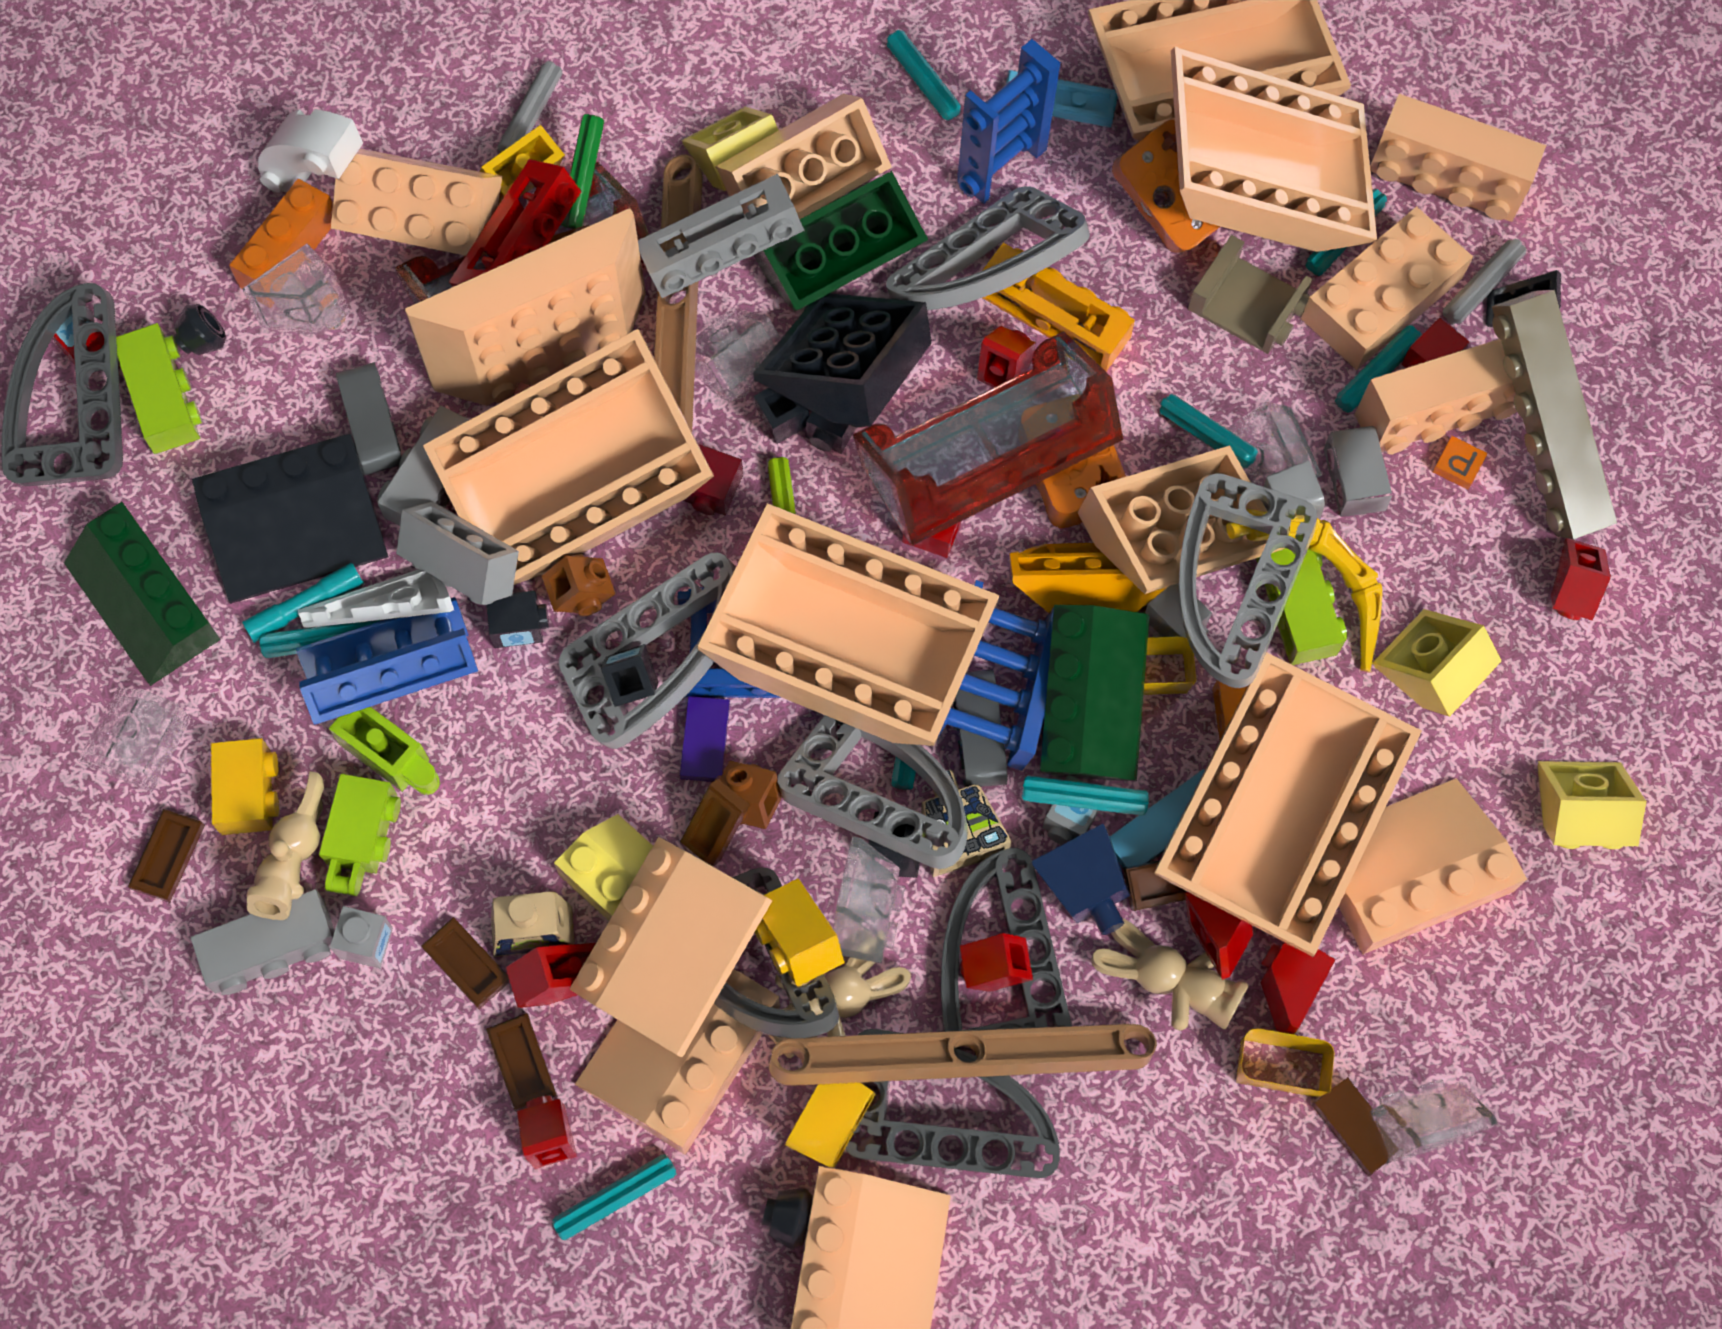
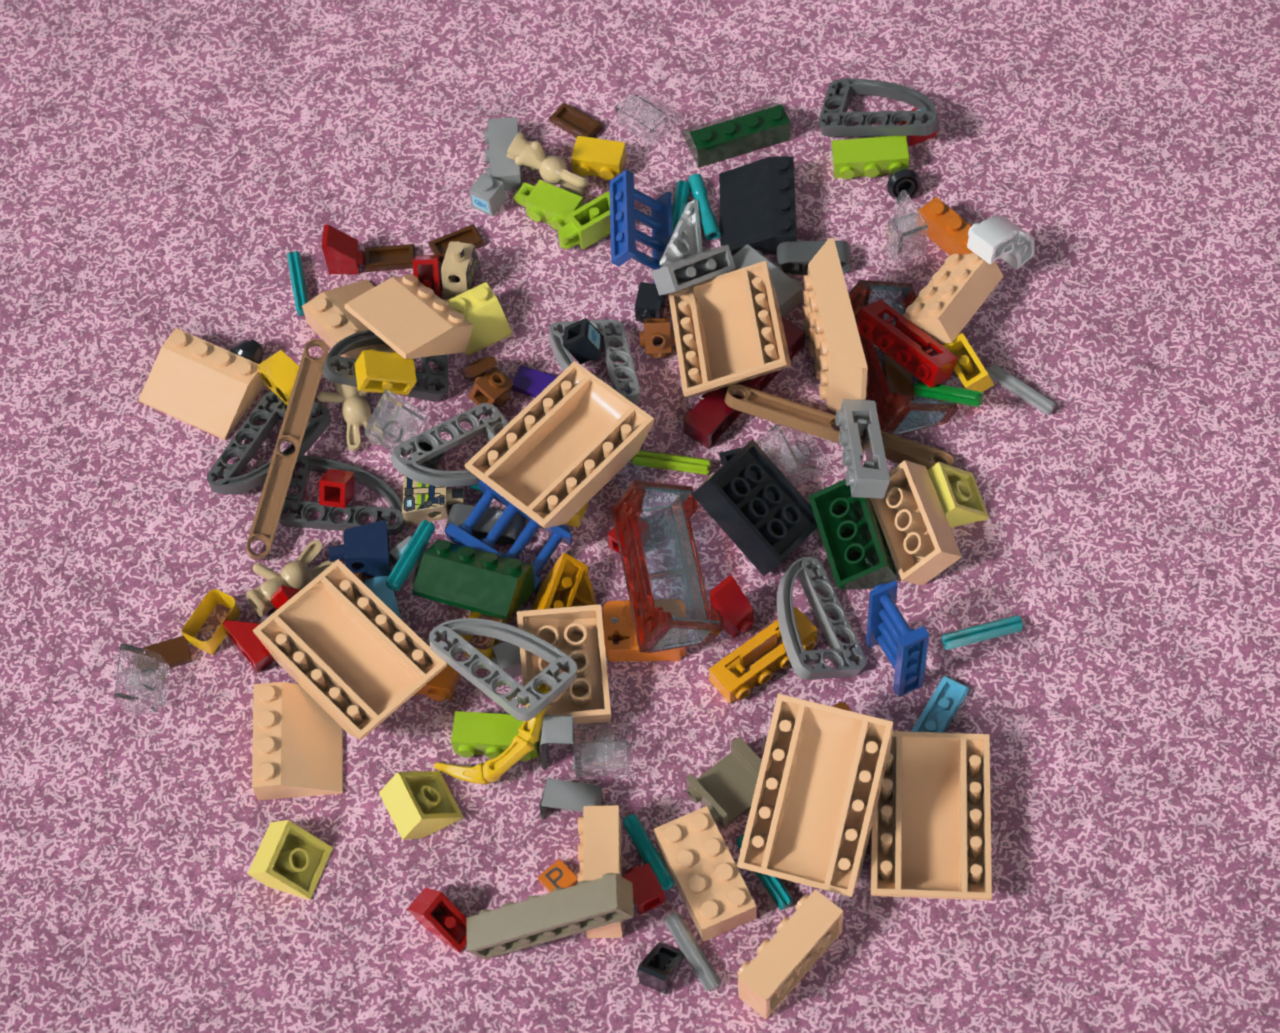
camera: 115 degrees right, 10 degrees down
teal axle [1159,394,1258,468] -> none

